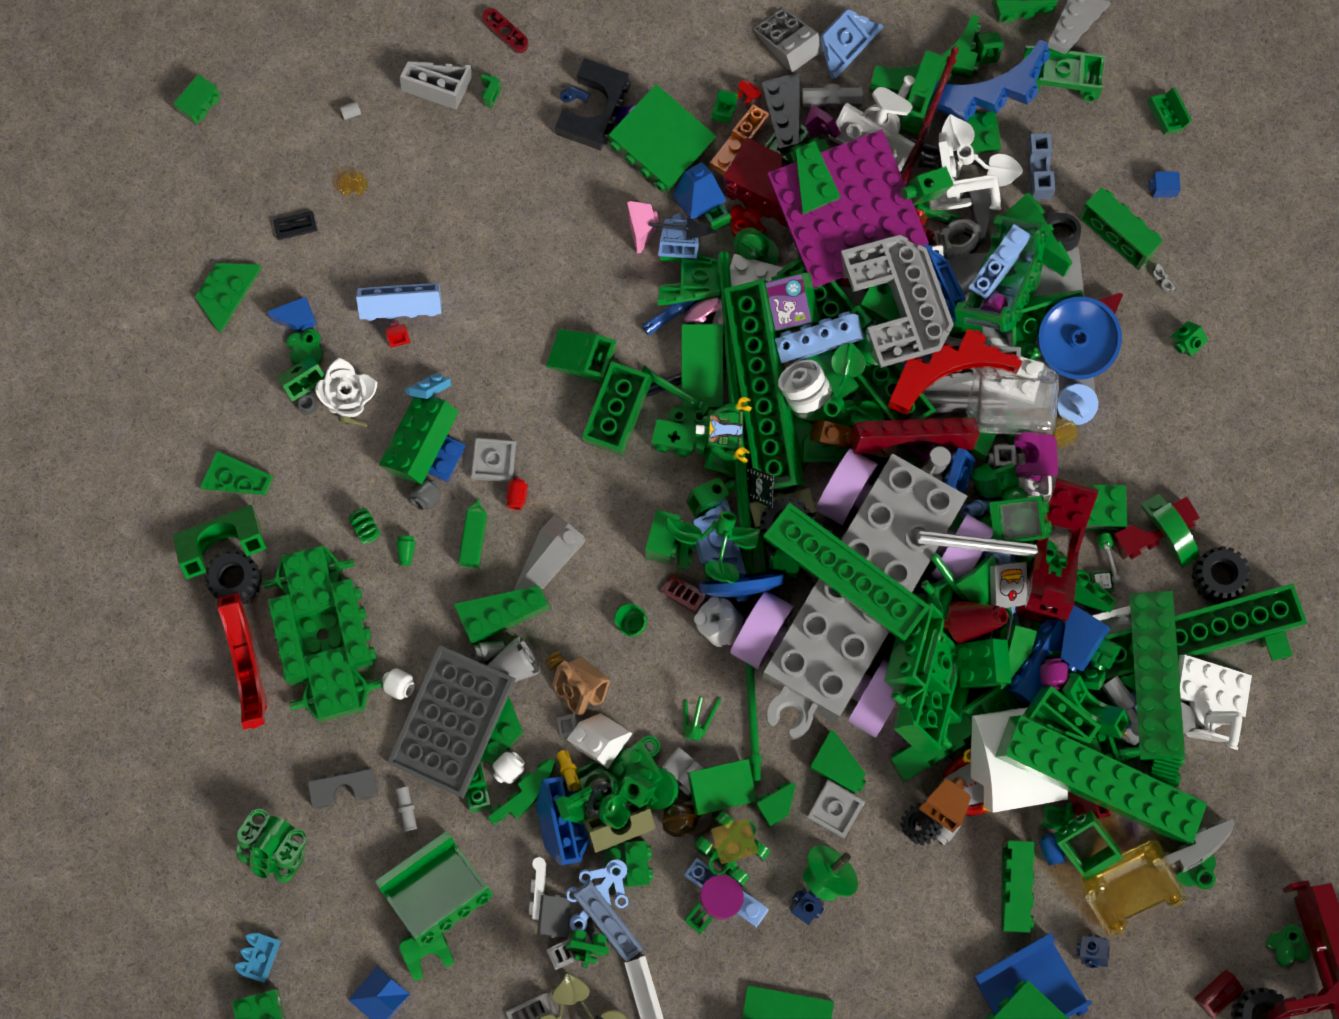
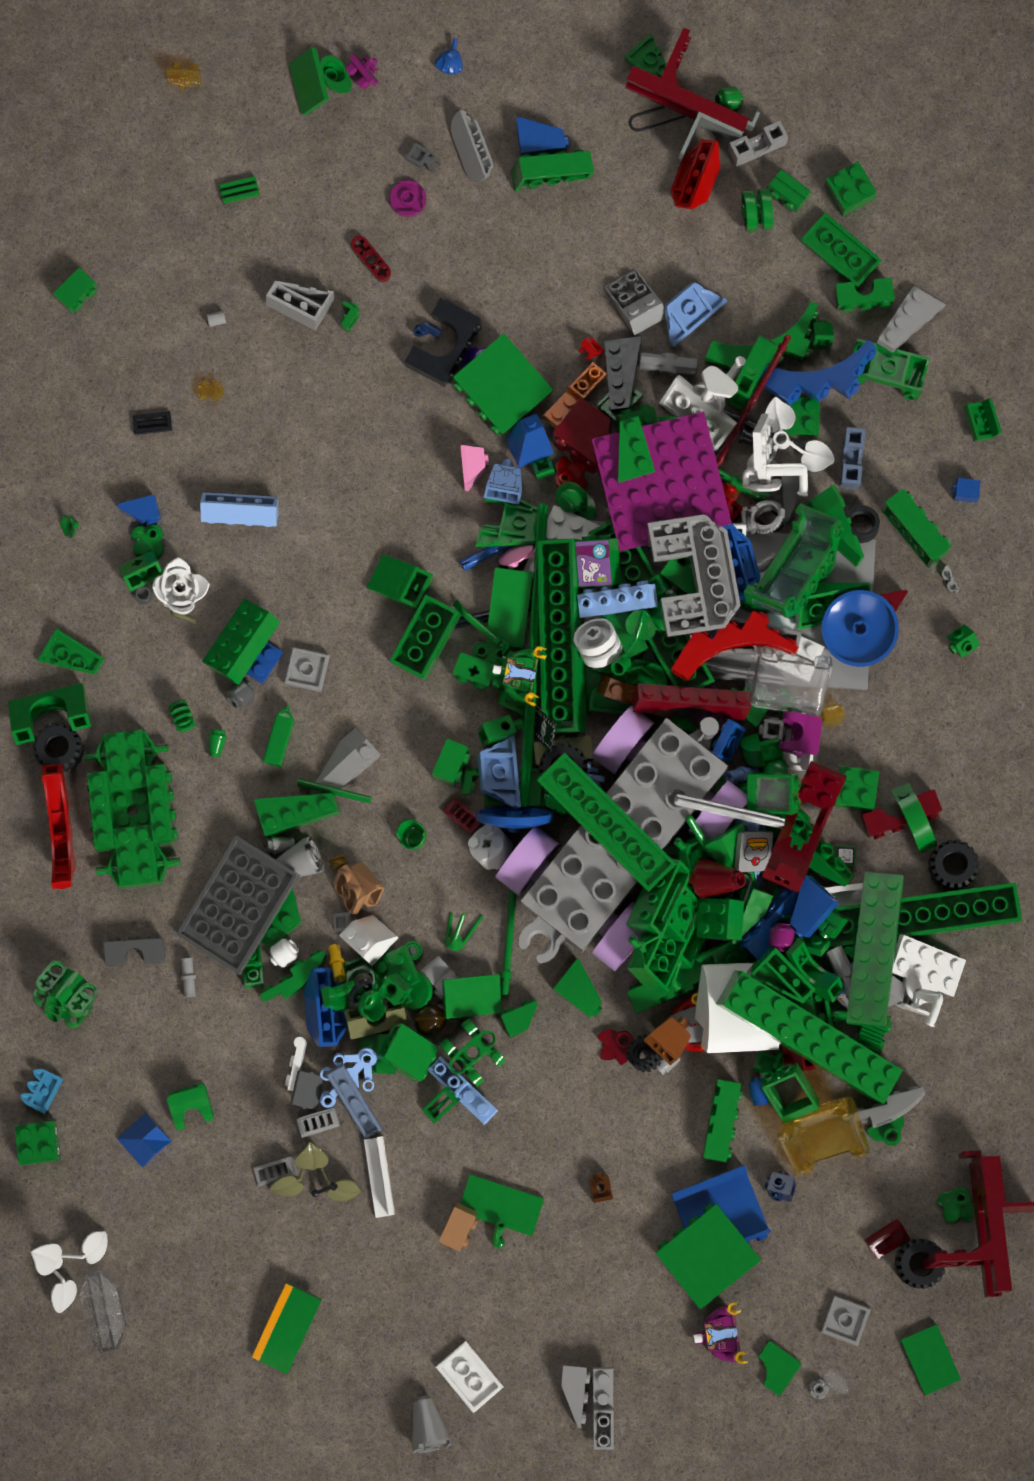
camera: 10 degrees right, 5 degrees up
green wing [195,263,262,333] -> none
green panel [375,831,493,948] -> none
white head [382,668,415,700] -> none
red tile [385,320,411,348] -> none
dark azure plate [404,374,451,399] -> none
red brick [505,478,528,510] -> none
green hips [566,930,609,968] -> none
black piece [648,217,717,240] -> none
green plant [666,511,760,584] -> none
magenta tile [700,875,744,920] -> none
green bracket [711,89,738,124] -> none
clear yellow piece [711,818,758,865] -> none
dark blue brick [789,887,824,925] -> none
green piece [803,845,858,901] -> none
magenta slope [805,105,841,139] -> none
light grey plate [807,779,866,839] -> none
green torso [900,166,954,205] -> none
light blue slope [968,225,1031,300] -> none
magenta brick [980,293,1008,316] -> none
green piece [1021,343,1040,360] -> none
light blue tile [1056,383,1098,425] -> none
hinge [1095,533,1121,583] -> none
arm [1118,822,1140,852] -> none
green panel [1260,631,1293,661] -> none
none -> green plant [60,515,79,538]
none -> green bar [297,778,372,804]
none -> green brick [376,1023,439,1082]
none -> reddish brown brick [589,1173,613,1203]
none -> dark red plate [597,1029,633,1065]

